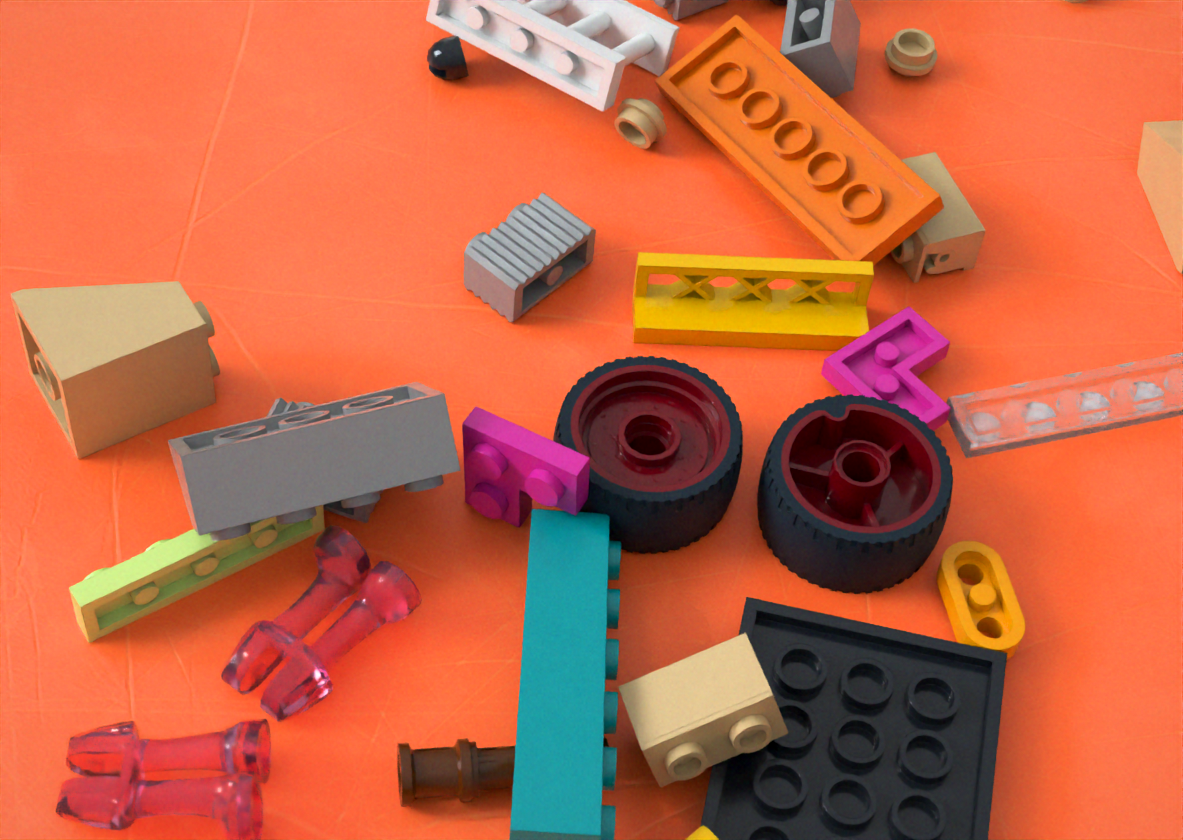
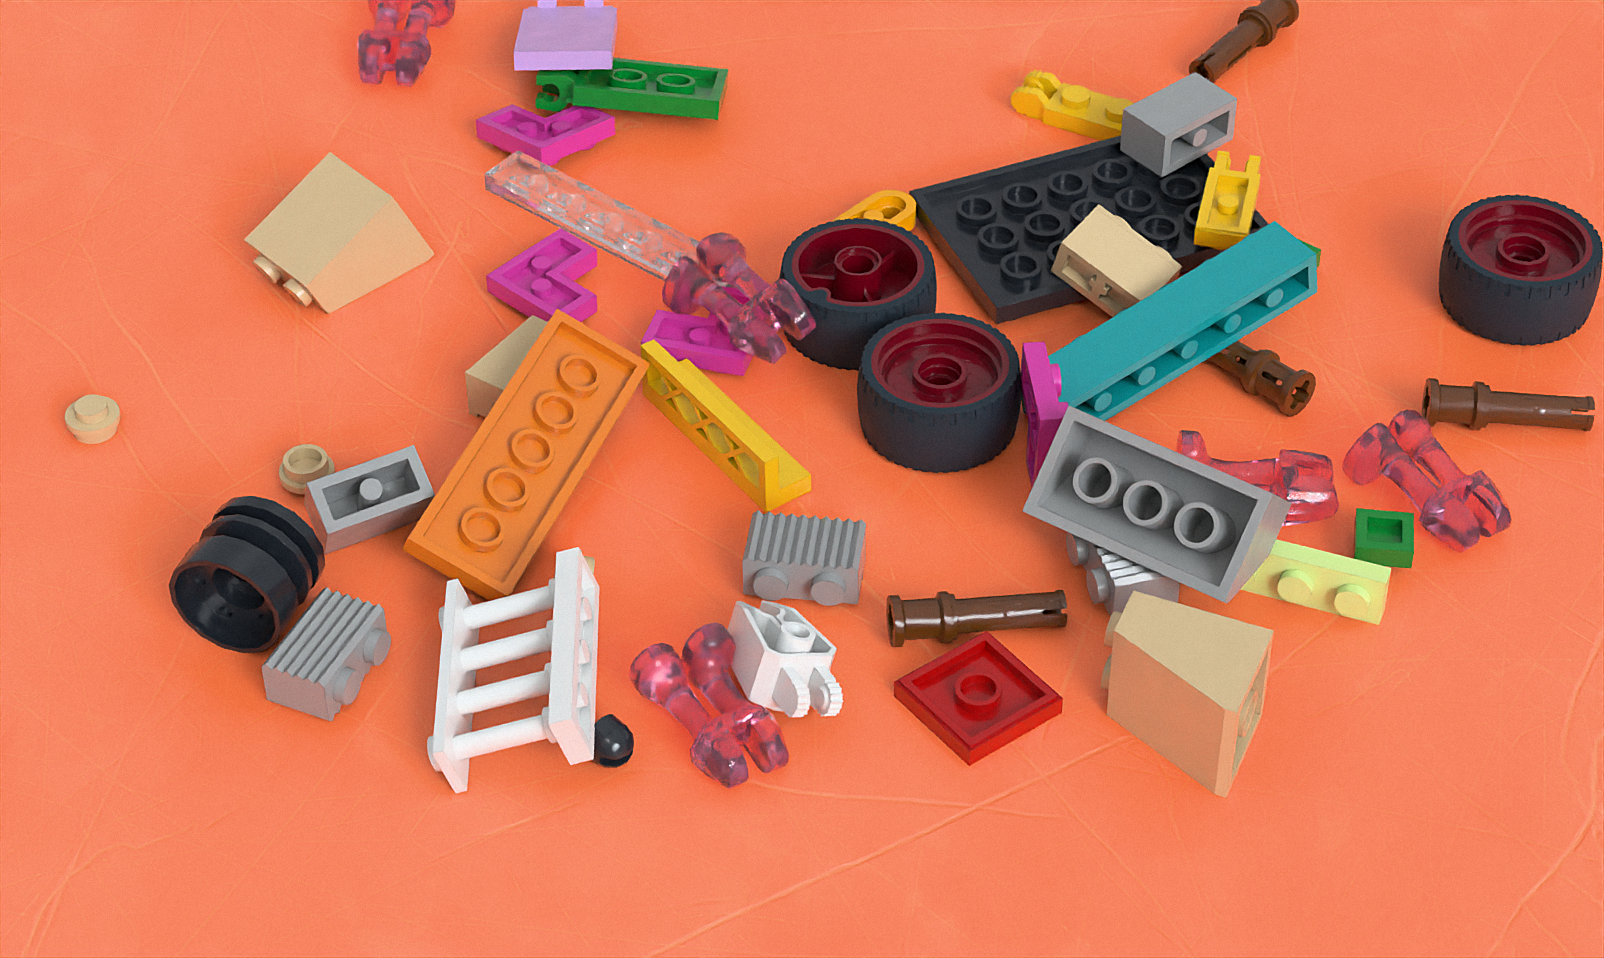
camera: 120 degrees left, 10 degrees down
none -> dark pink plate [486,228,598,322]
none -> clear pink piece [629,622,789,790]
none -> clear pink piece [662,232,817,364]
none -> white hinge [726,601,844,717]
none -> reddish brown pin [886,589,1067,647]
none -> red tile [894,630,1063,766]
none -> green plate [1353,508,1414,569]

